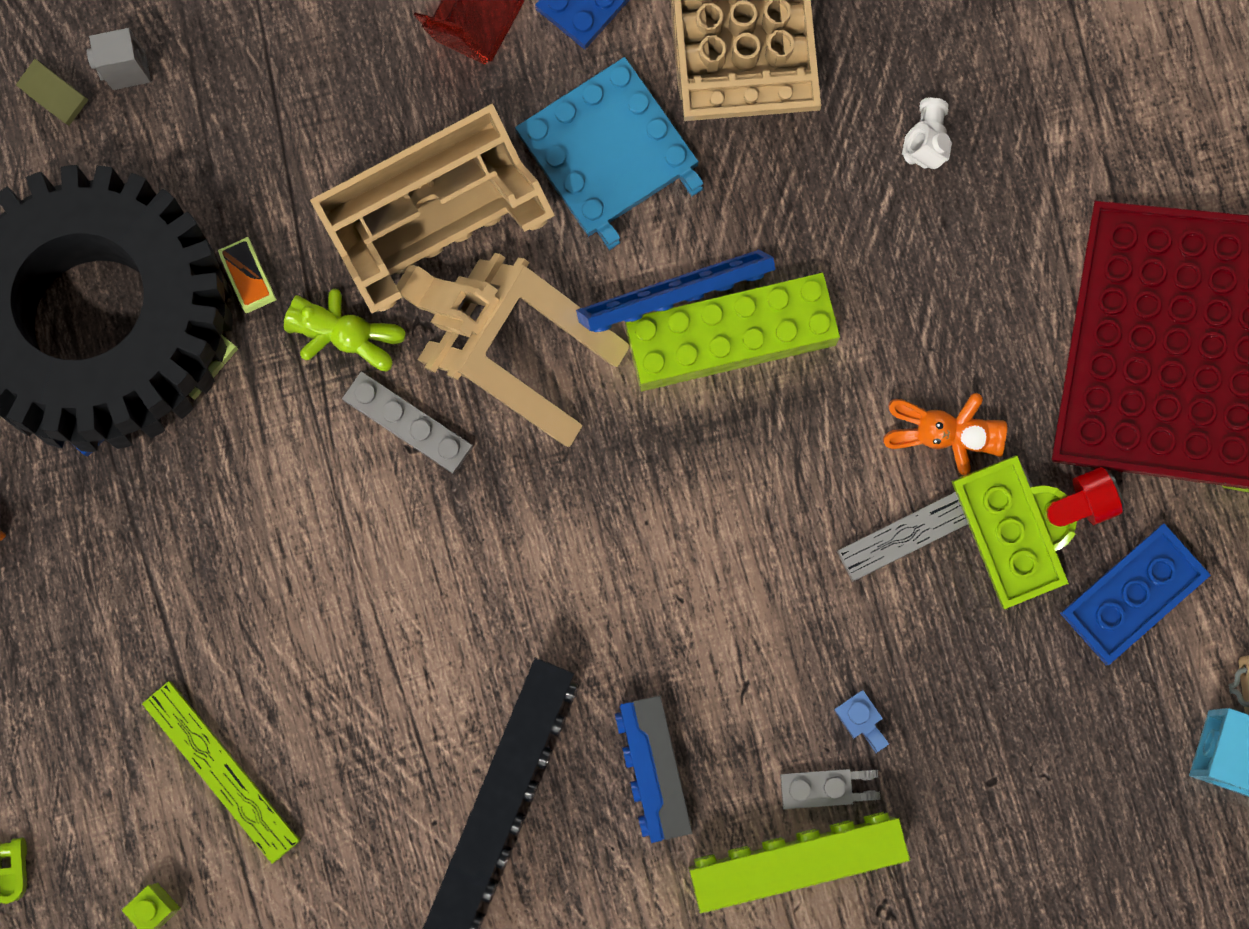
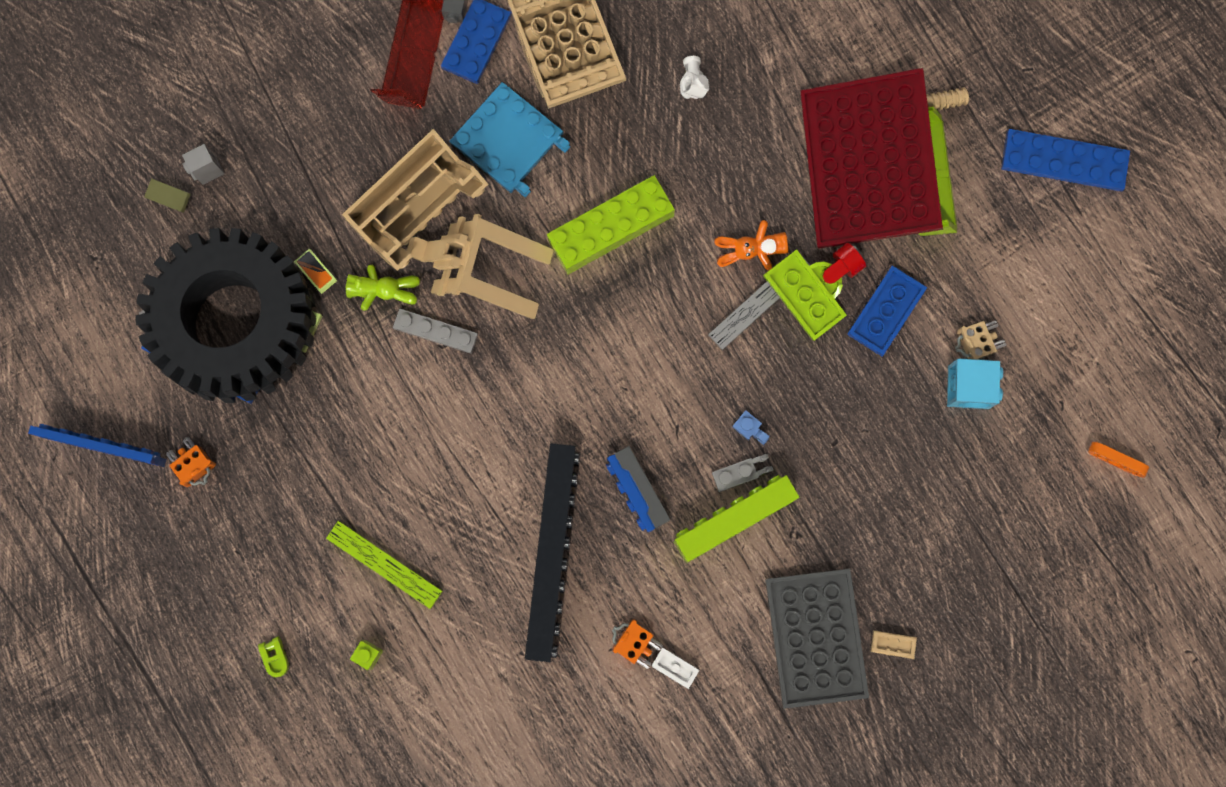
camera: 15 degrees left, 0 degrees up
blue plate [576,250,776,332] -> none

